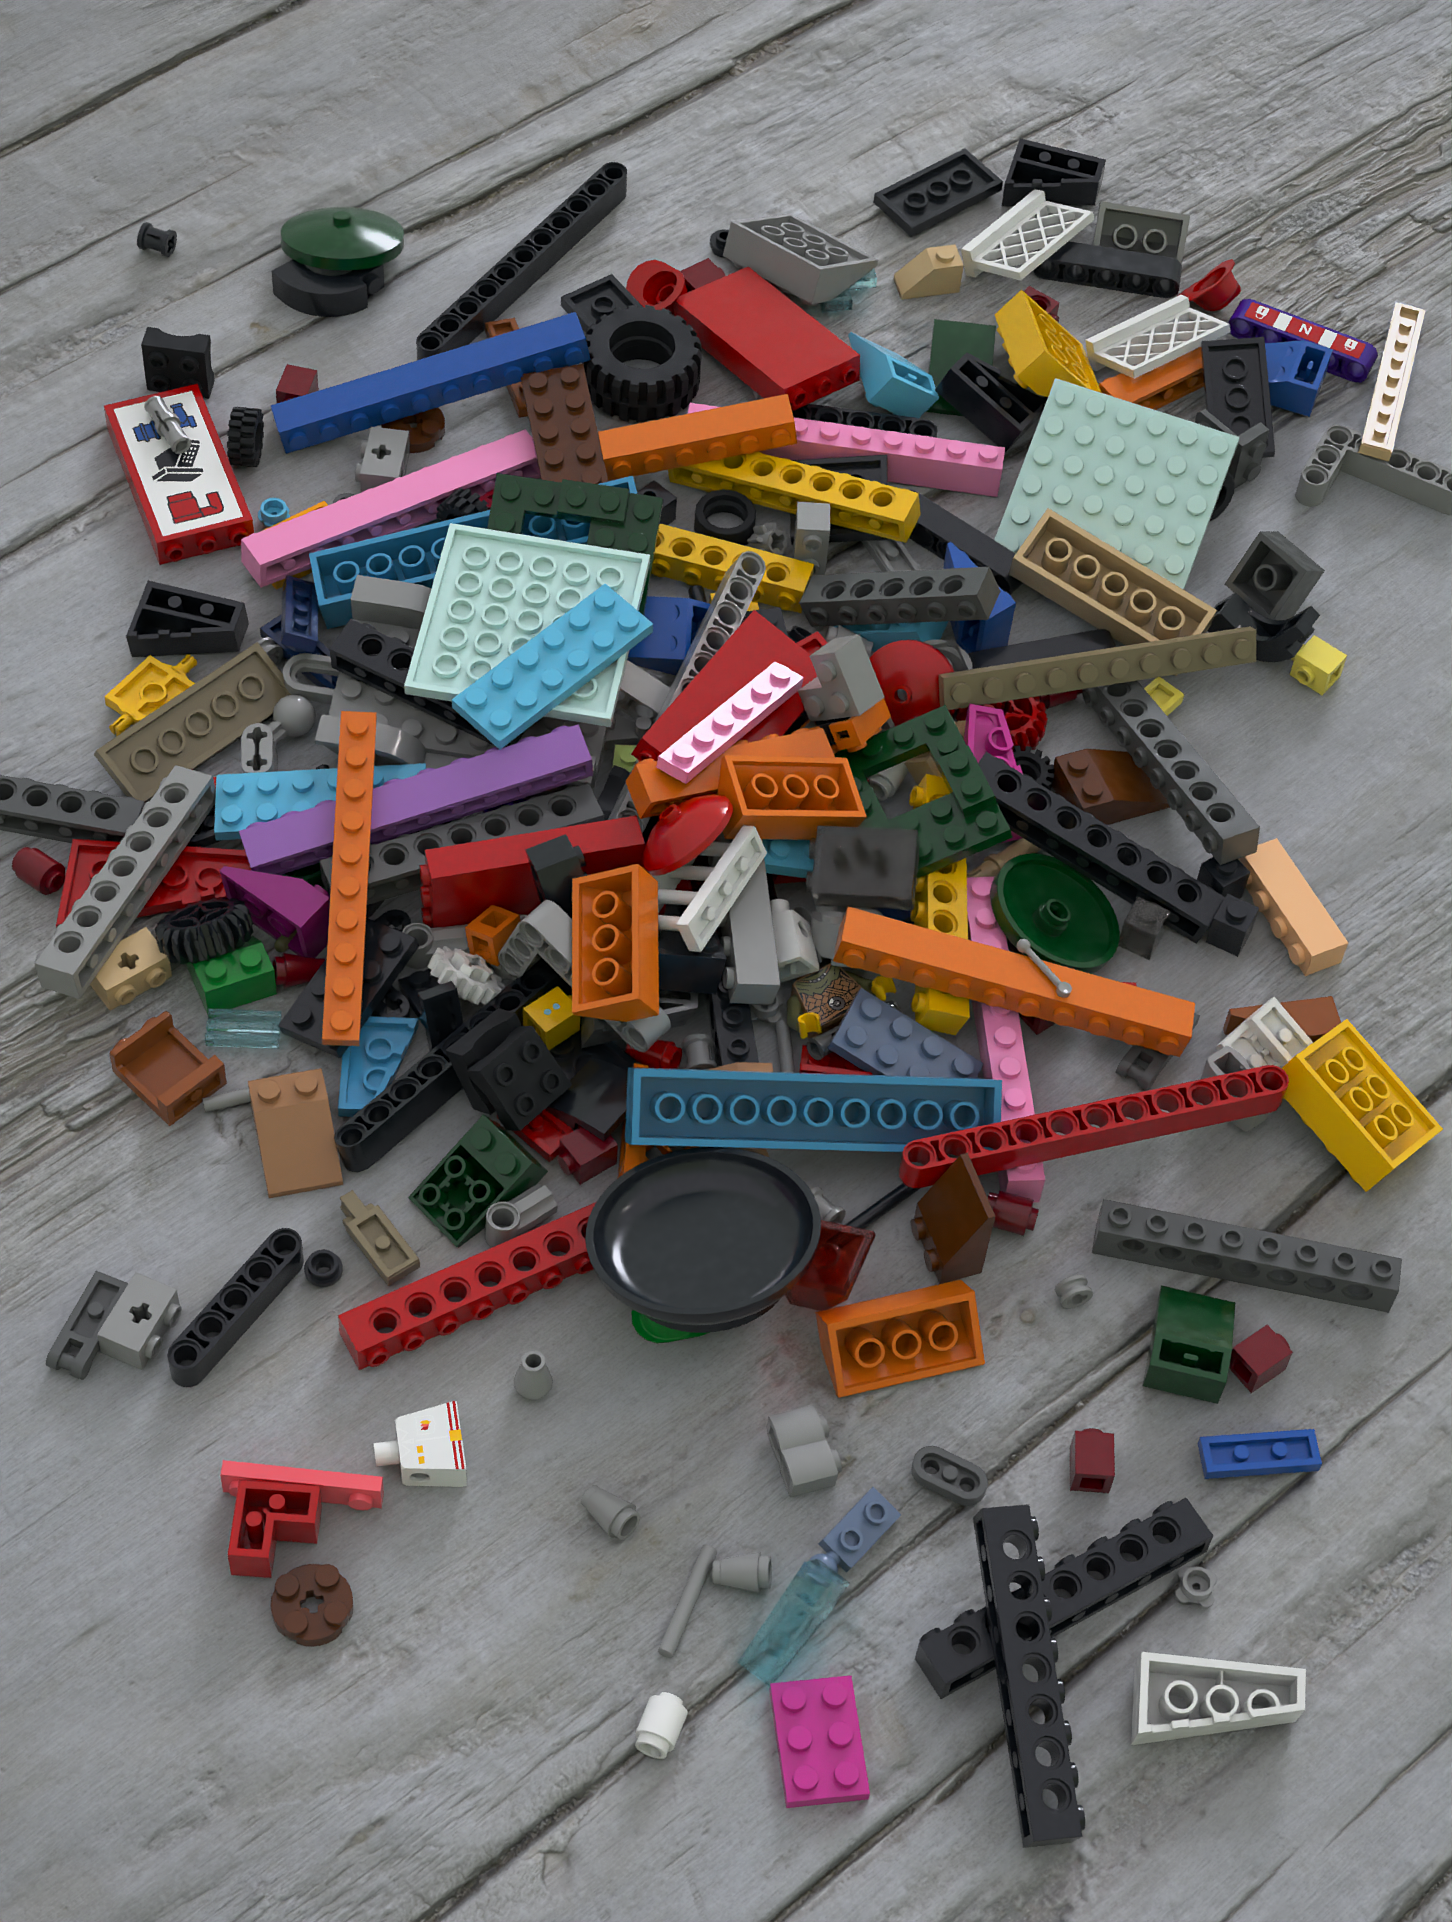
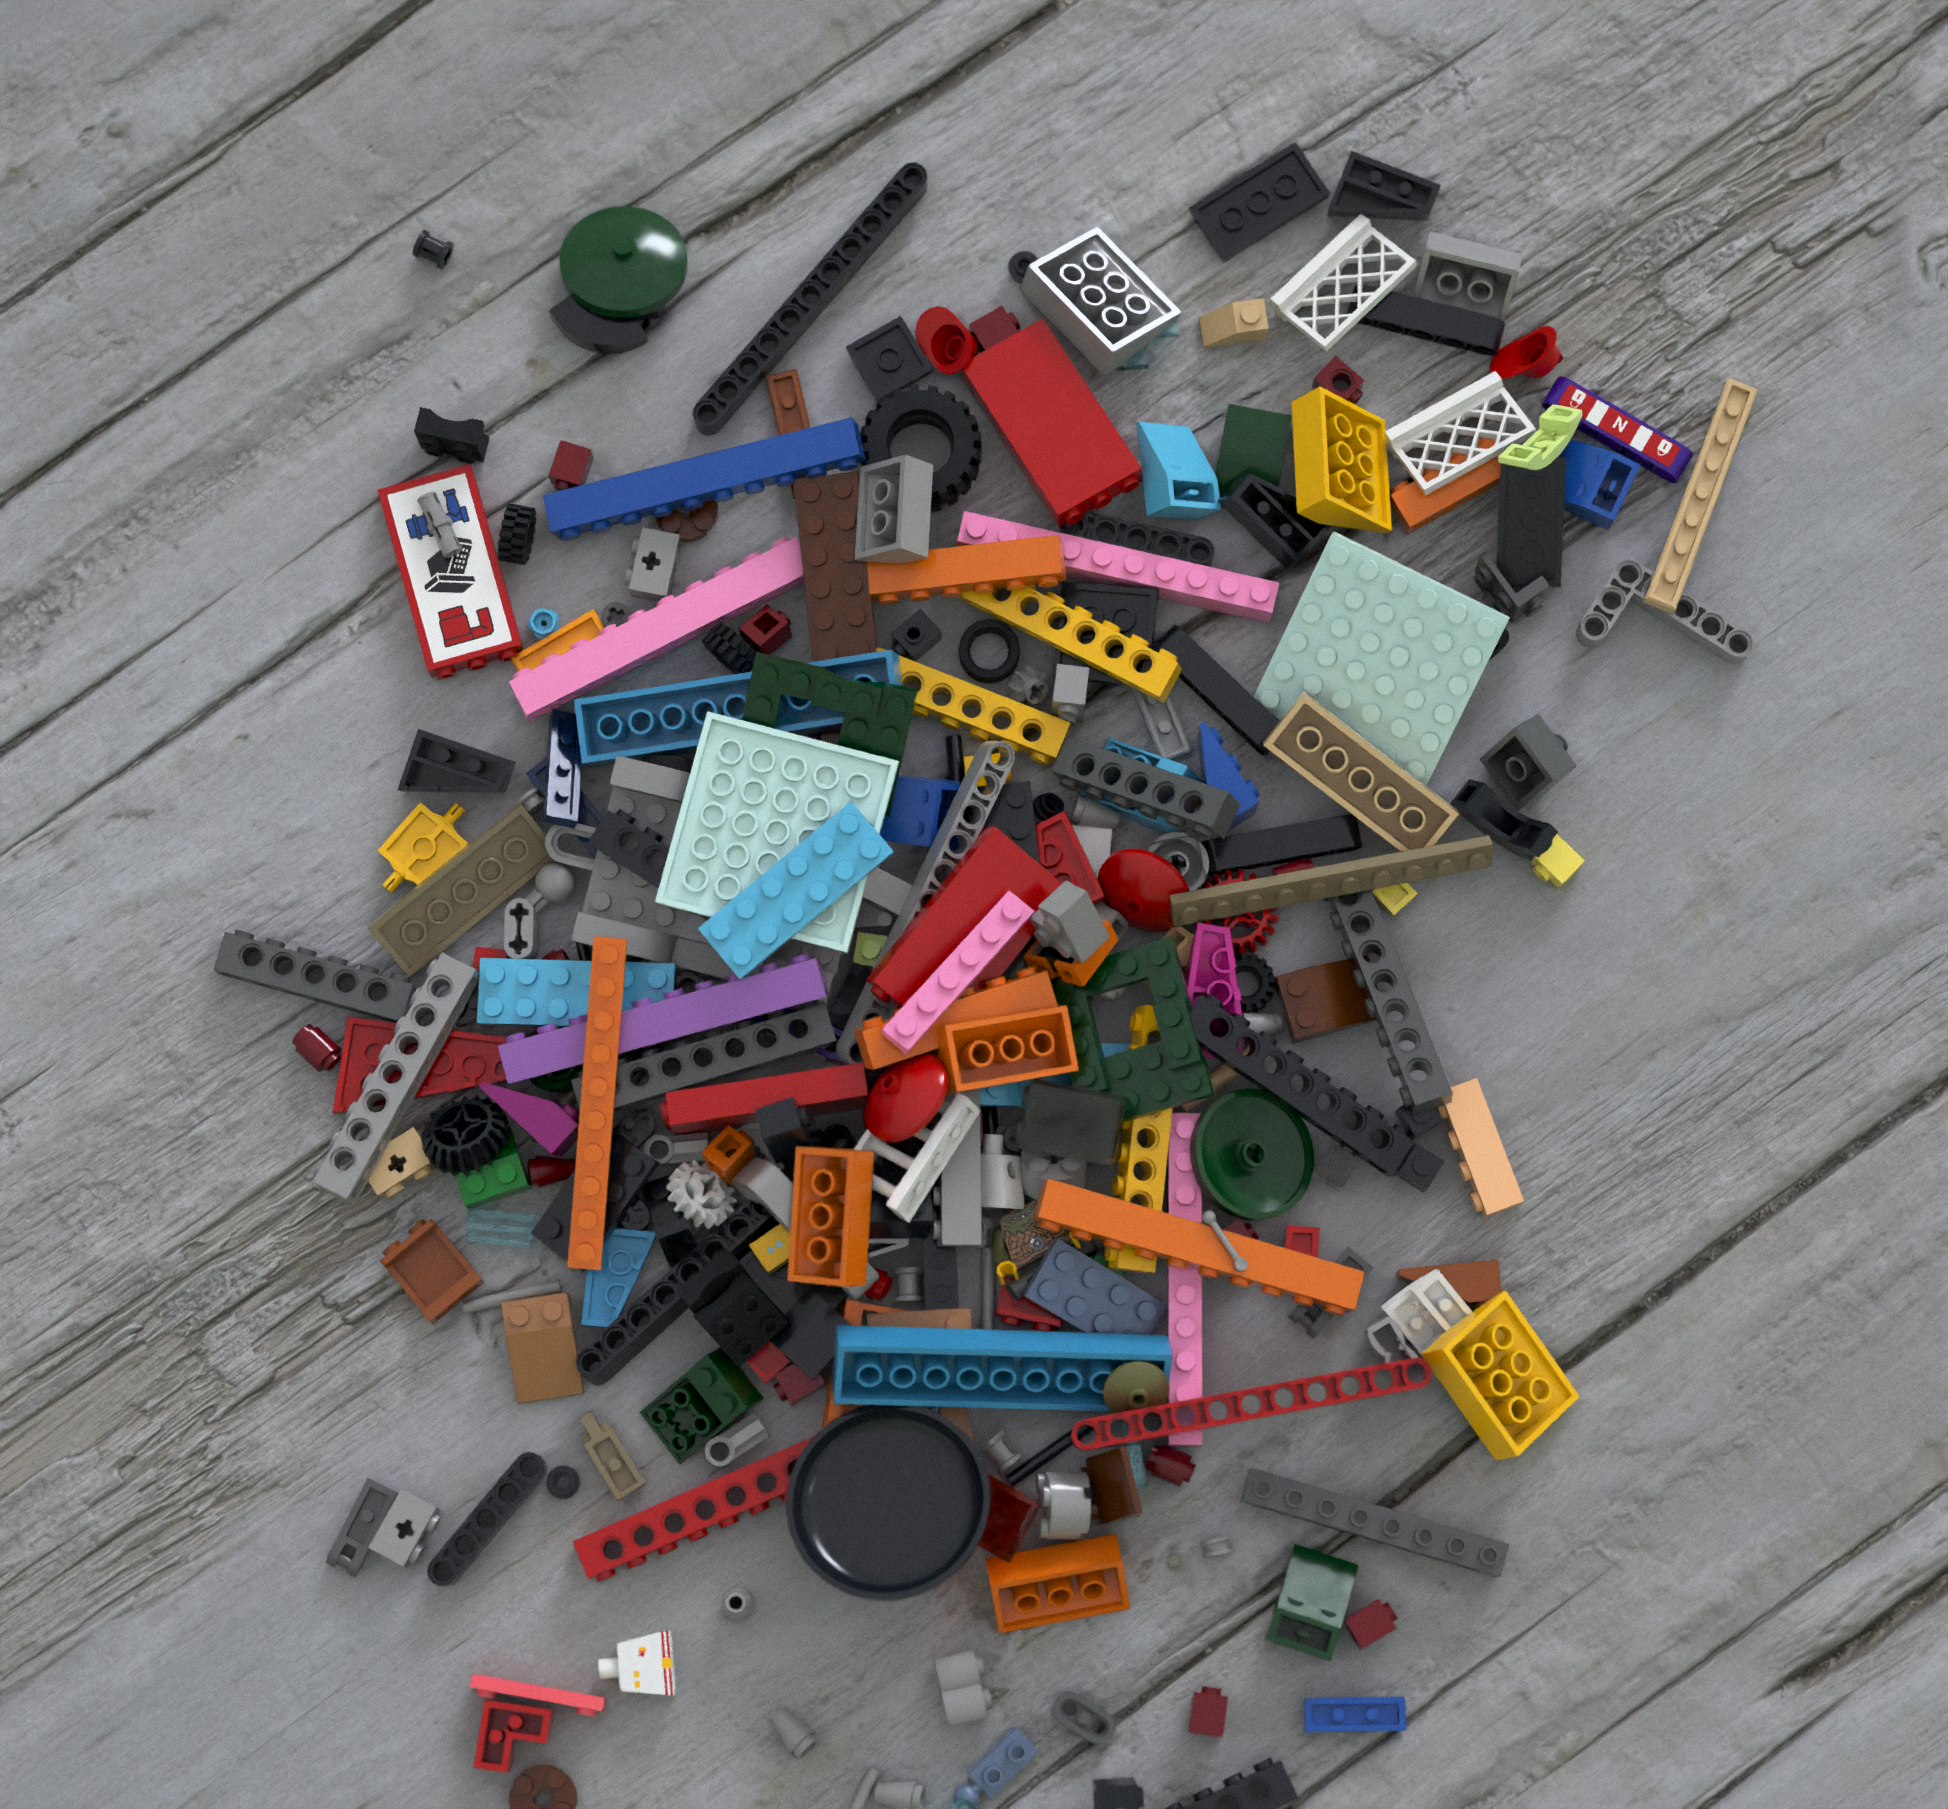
camera: 10 degrees right, 25 degrees up
none -> light grey slope [855,454,933,564]
none -> light grey brick [1033,1472,1091,1539]
none -> olive dish [1103,1361,1170,1418]
none -> yellowish green slope [1498,404,1582,470]

